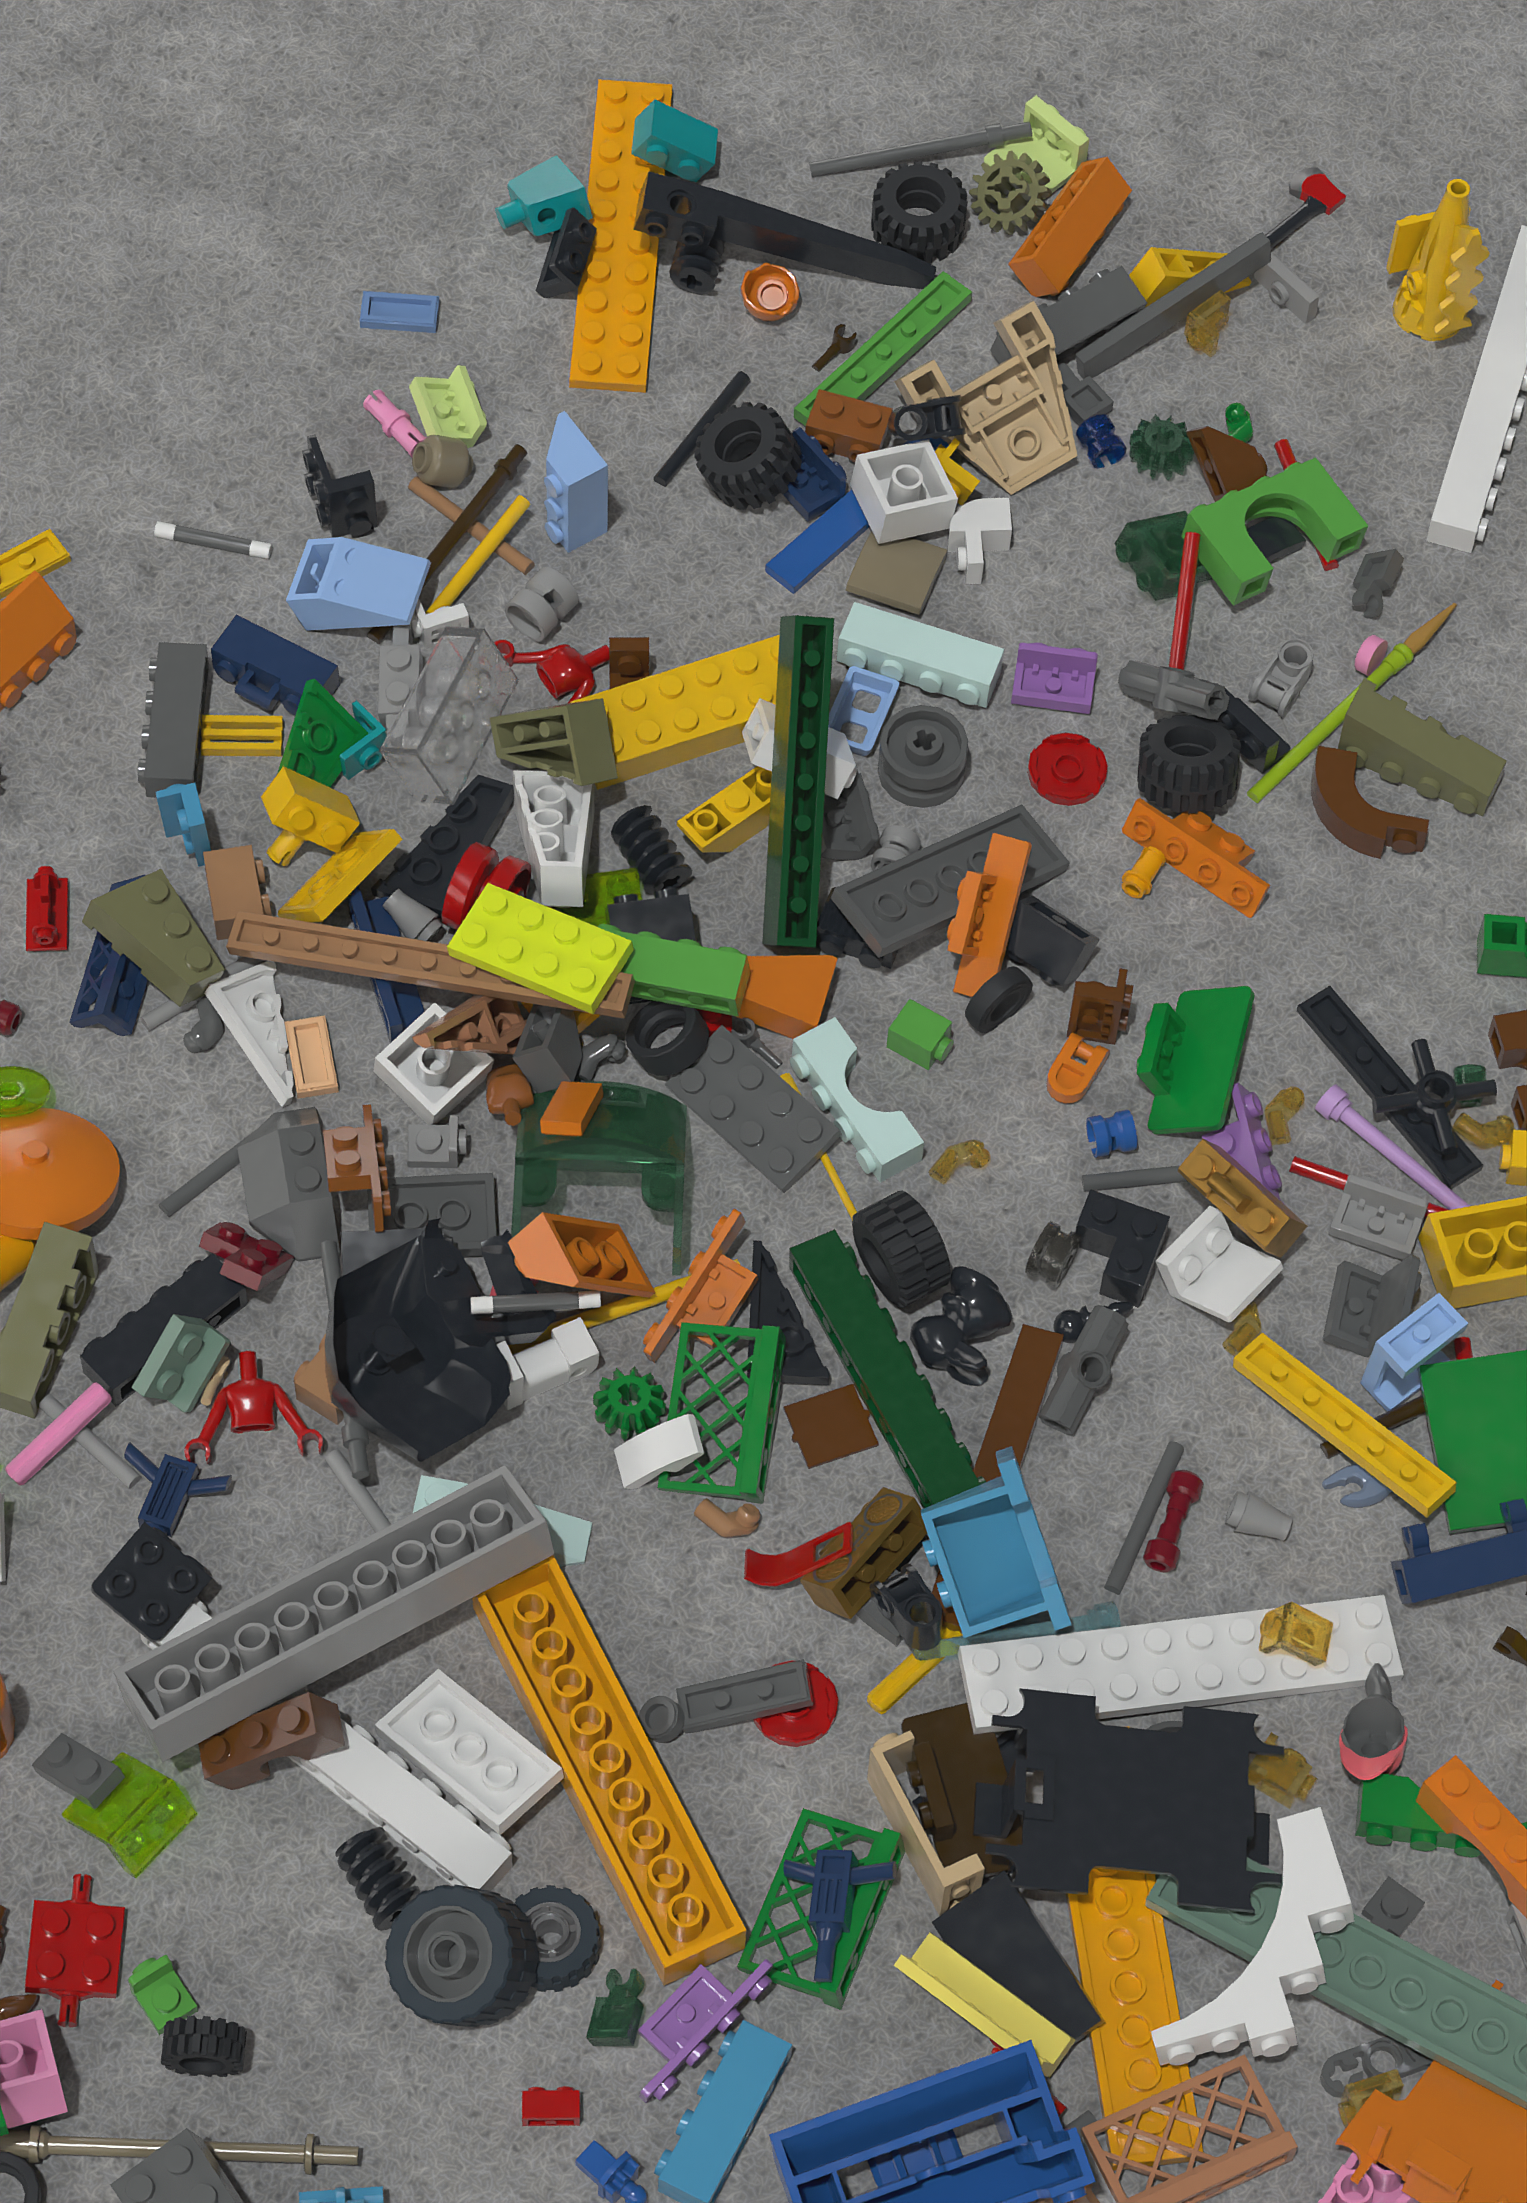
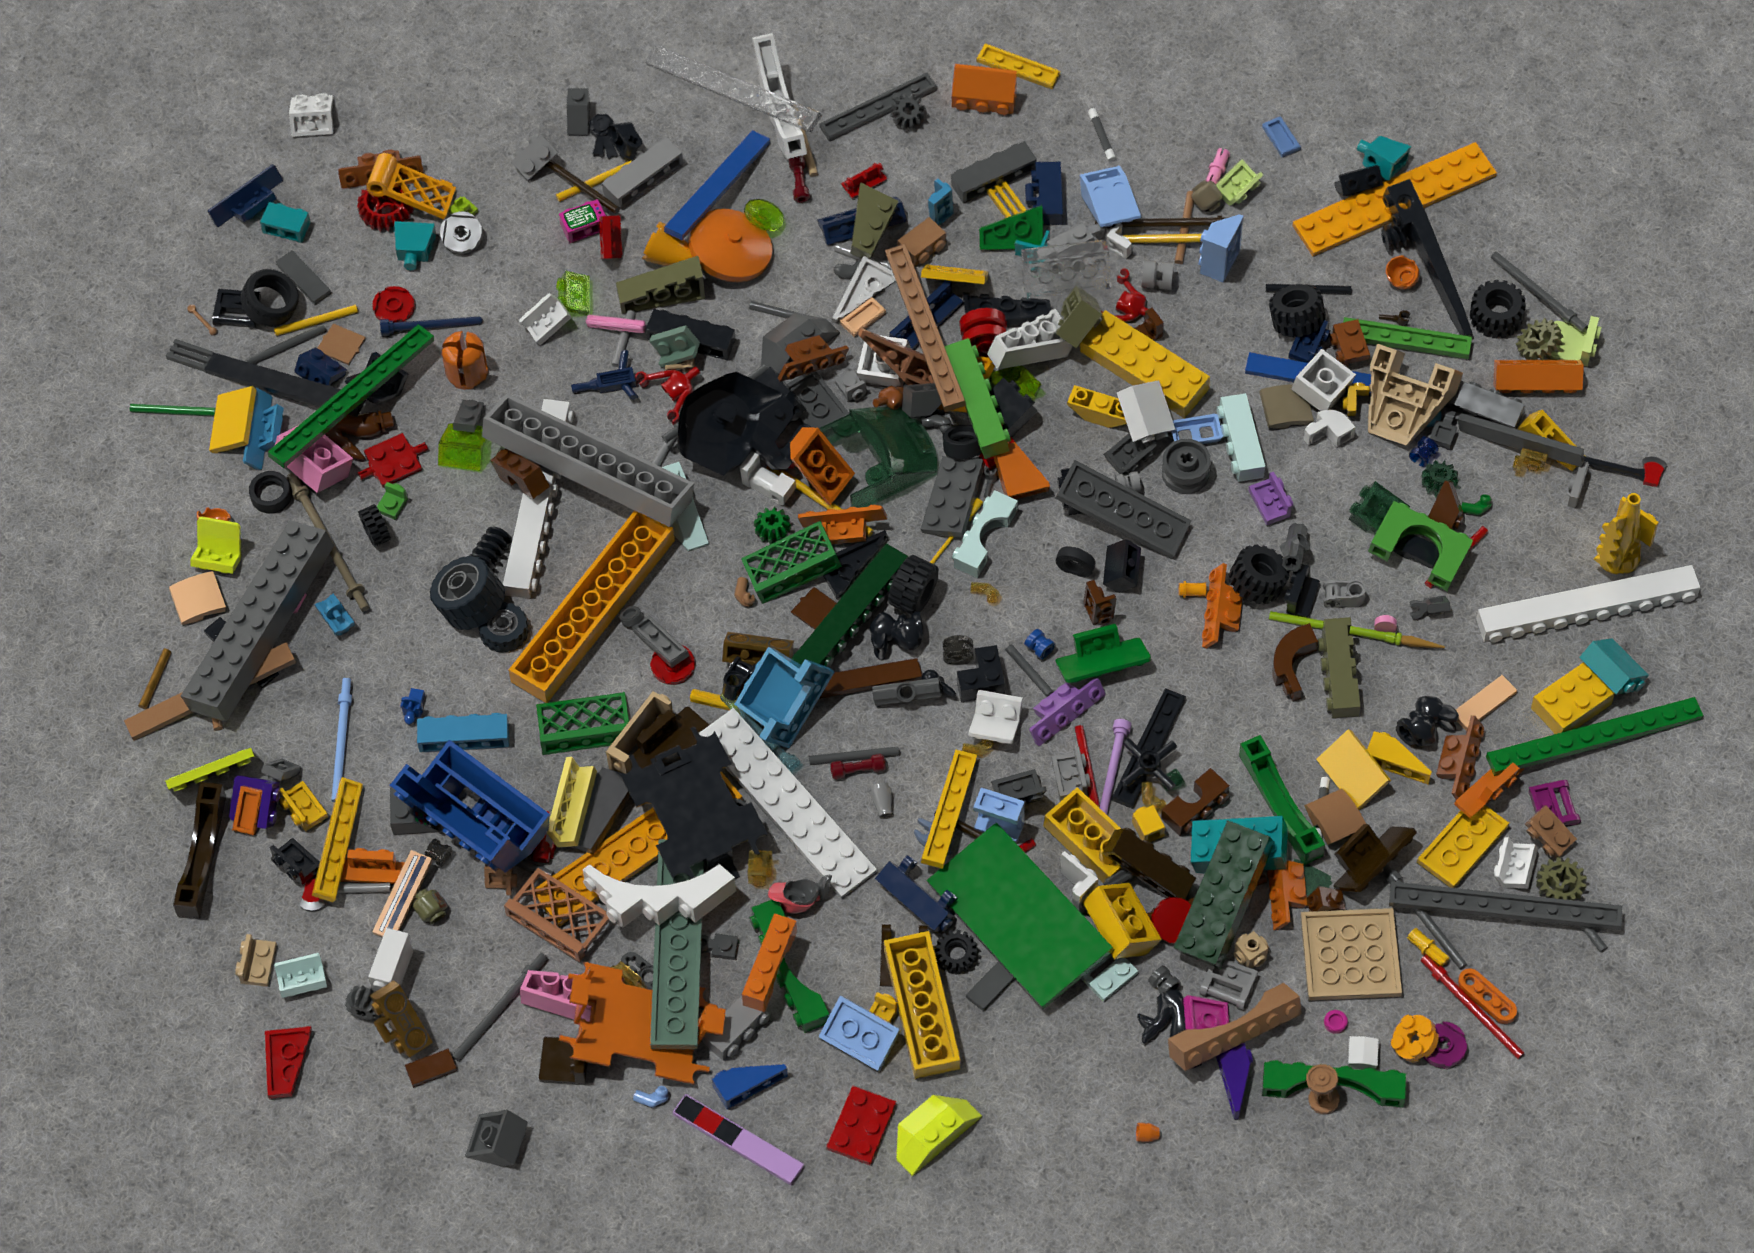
camera: 65 degrees right, 0 degrees up
black bracket [91,1522,212,1642] -> none
dark red plate [199,1222,294,1291] -> none
yellow brick [261,766,360,866] -> none
black bracket [302,434,378,538] -> none
white plate [375,1669,564,1835] -> none
light grey cone [382,889,443,942] -> none
neon yellow plate [447,883,634,1014] -> none
dark grey bar [471,1290,601,1314] -> none
red piece [522,2086,580,2126] -> none
orange tile [540,1081,603,1136] -> none
clear green plate [586,1969,645,2046] -> none
black piece [611,805,692,895] -> none
white slope [614,1414,704,1489] -> none
teal brick [631,99,718,182] -> none
medium lavender bracket [638,1959,773,2103] -> none
red piece [744,1522,853,1587] -> none
dark green brick [762,615,835,947] -> none
dark blue piece [783,1850,897,1982] -> none
bright green brick [887,999,954,1071] -> none
black piece [888,395,966,441] -> none
orange bracket [947,833,1032,997] -> none
red tile [1027,732,1108,806] -> none
orange plate [1046,1032,1110,1104] -> none
red bar [1169,532,1201,670] -> none
pearl gold piece [1178,1139,1308,1258] -> none
clear yellow bracket [1259,1601,1333,1666] -> none
clear yellow arm [1264,1086,1305,1145] -> none

